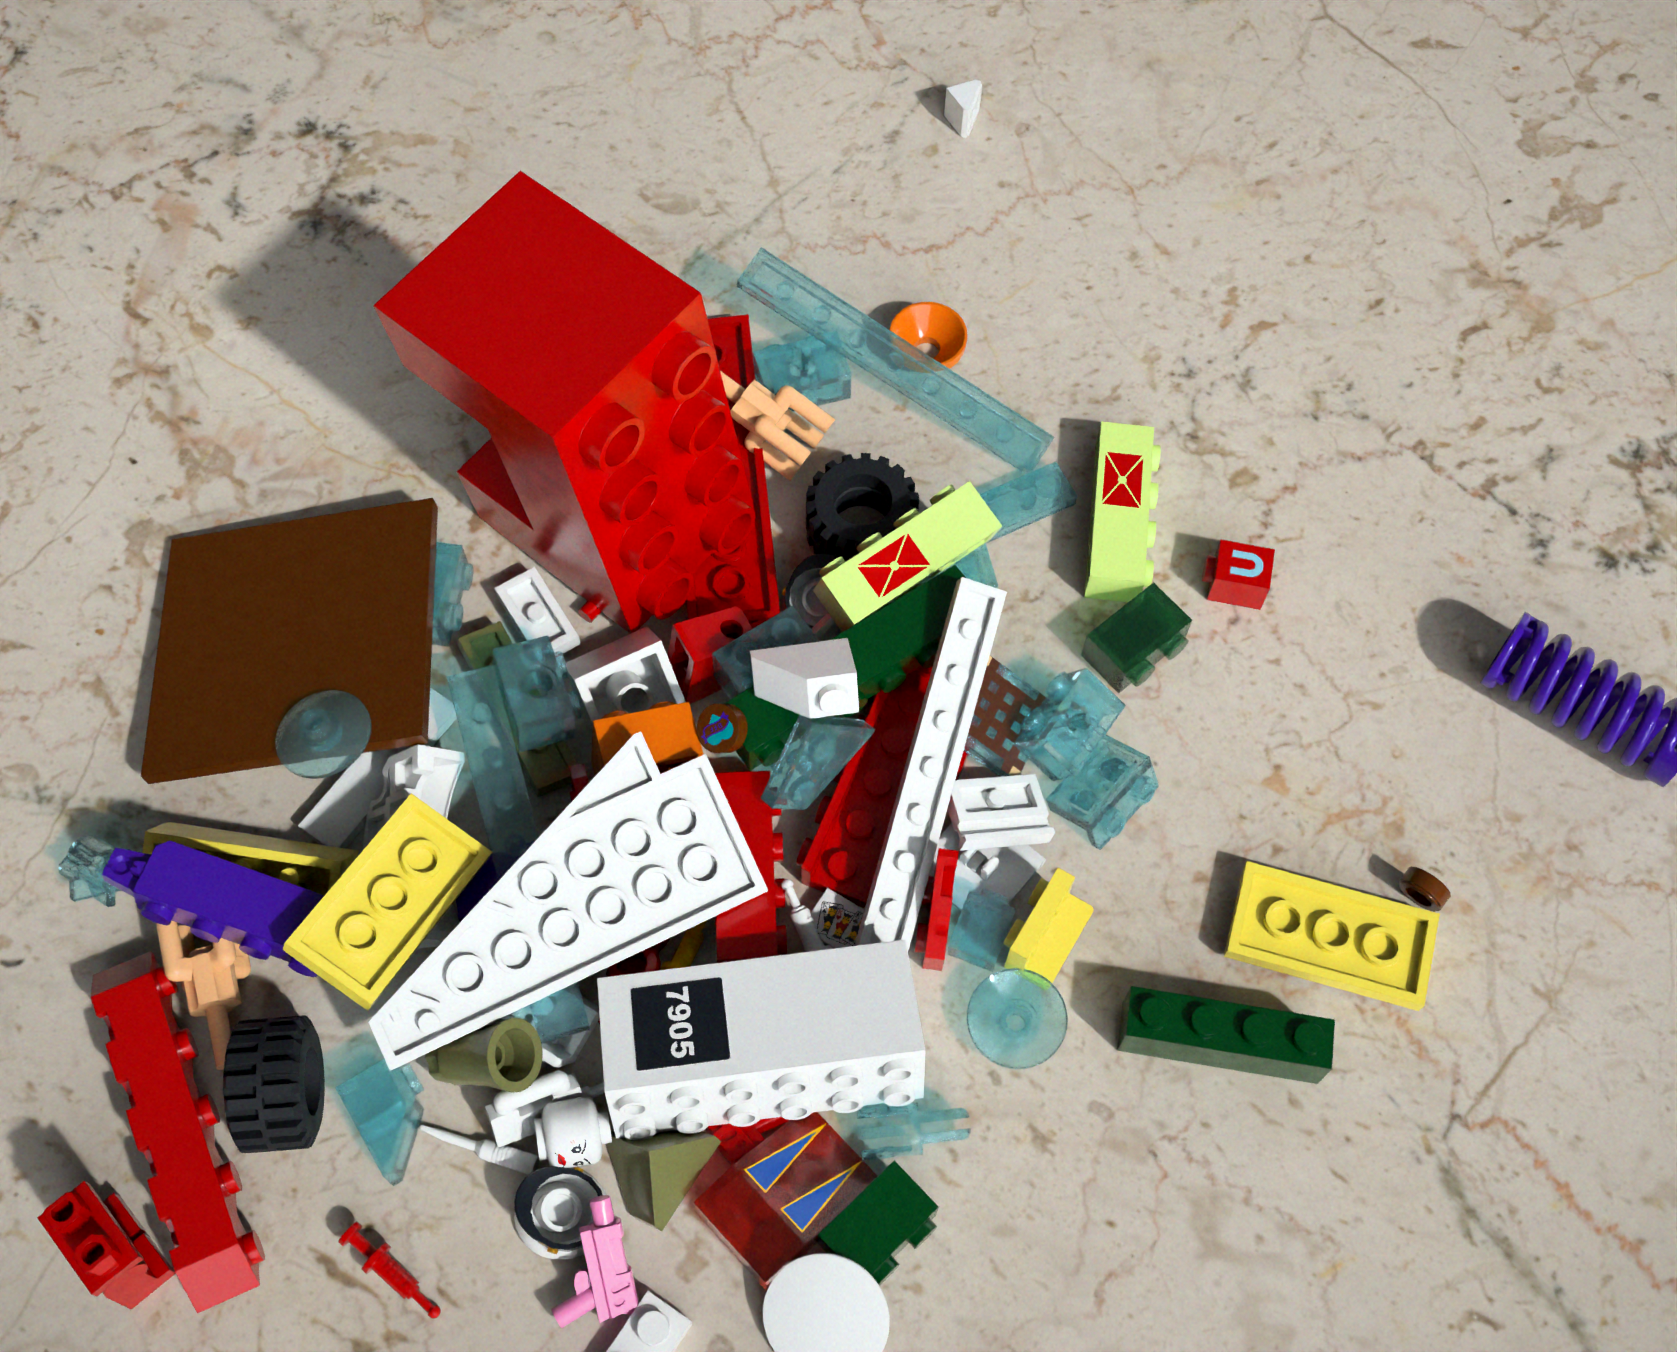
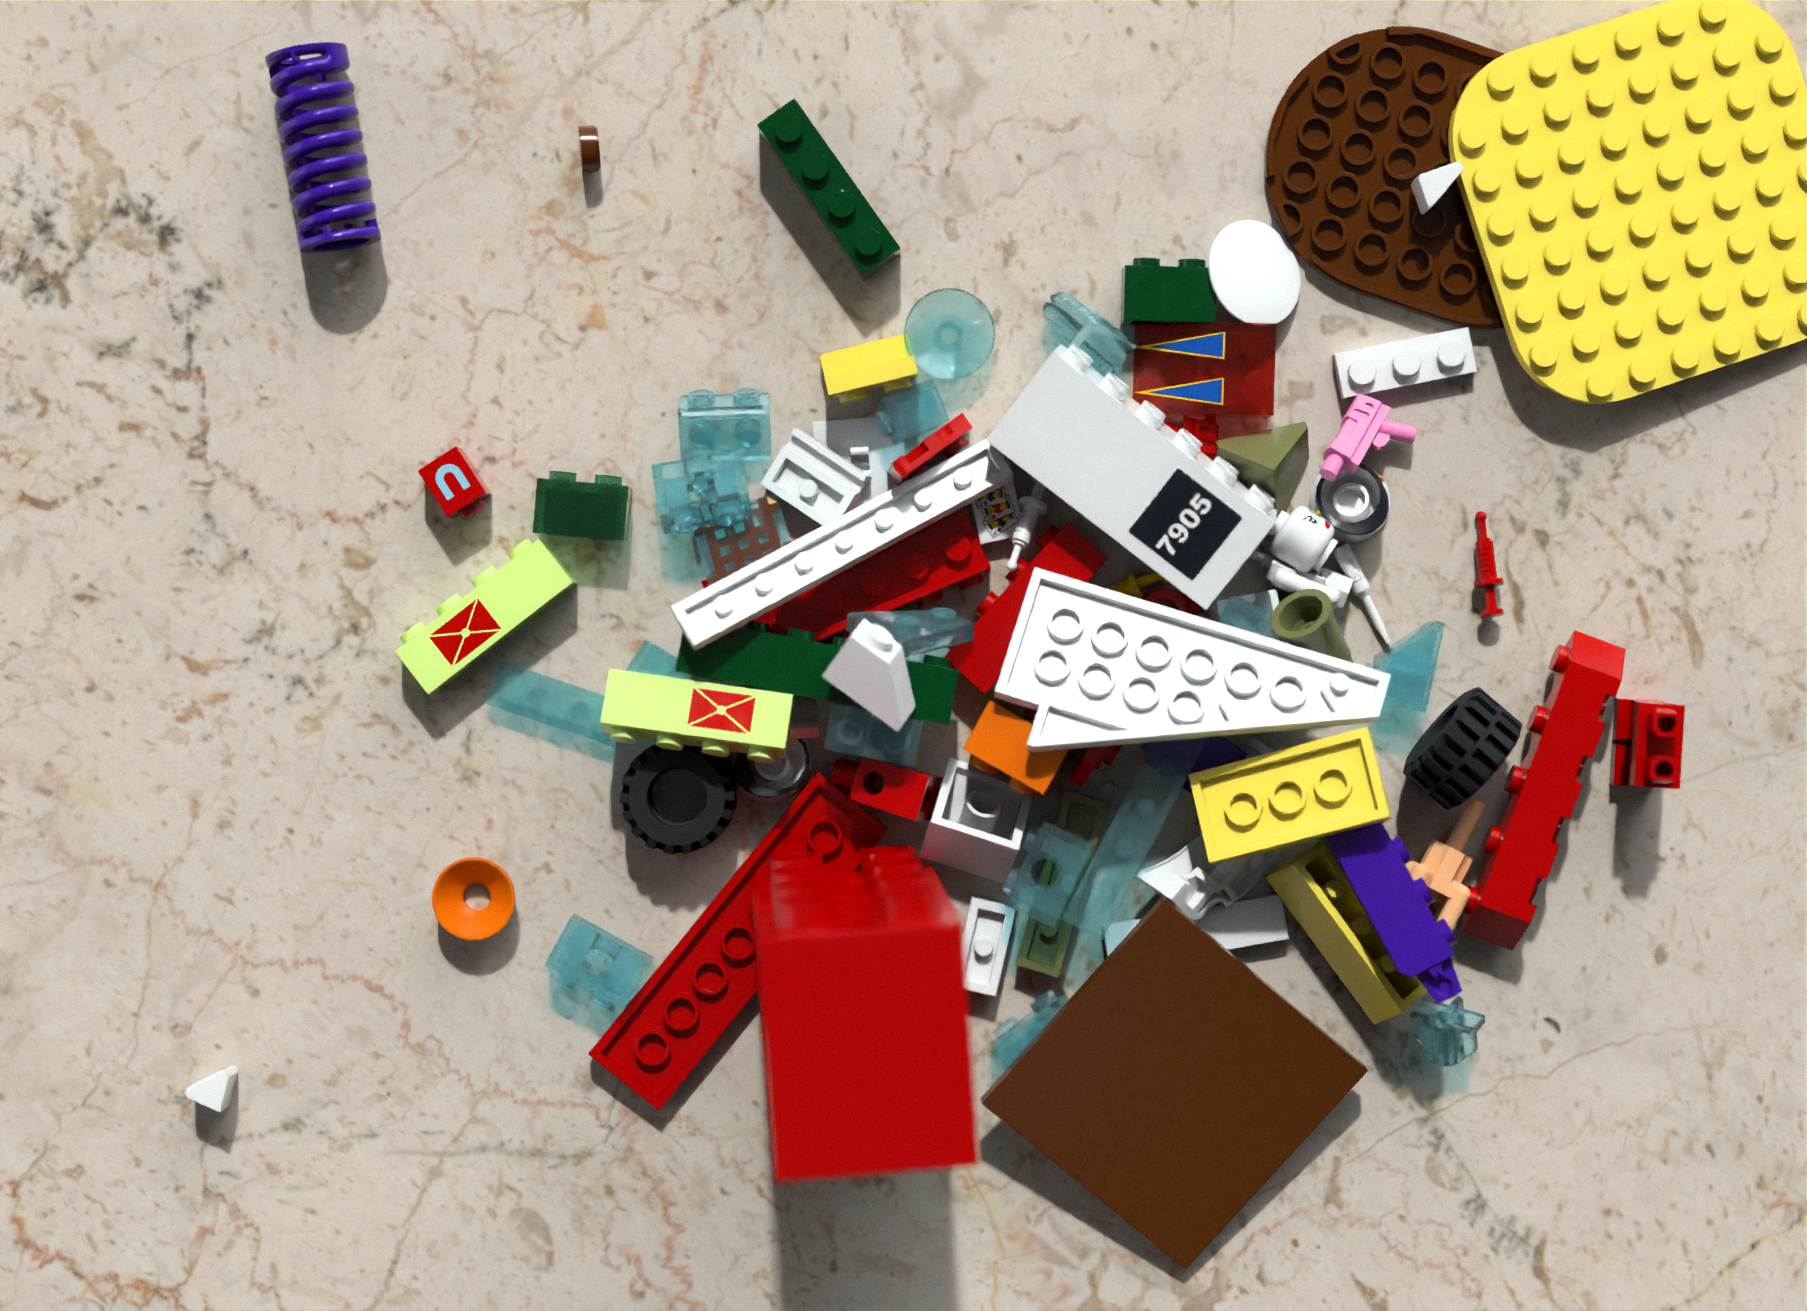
camera: 135 degrees left, 25 degrees up
clear light blue dish [275,690,372,779] -> none
reddish brown tile [697,703,748,753] -> none
light nougat plant [720,371,835,481] -> none
clear light blue tile [737,247,1055,476] -> none
light yellow plate [1224,861,1440,1011] -> none

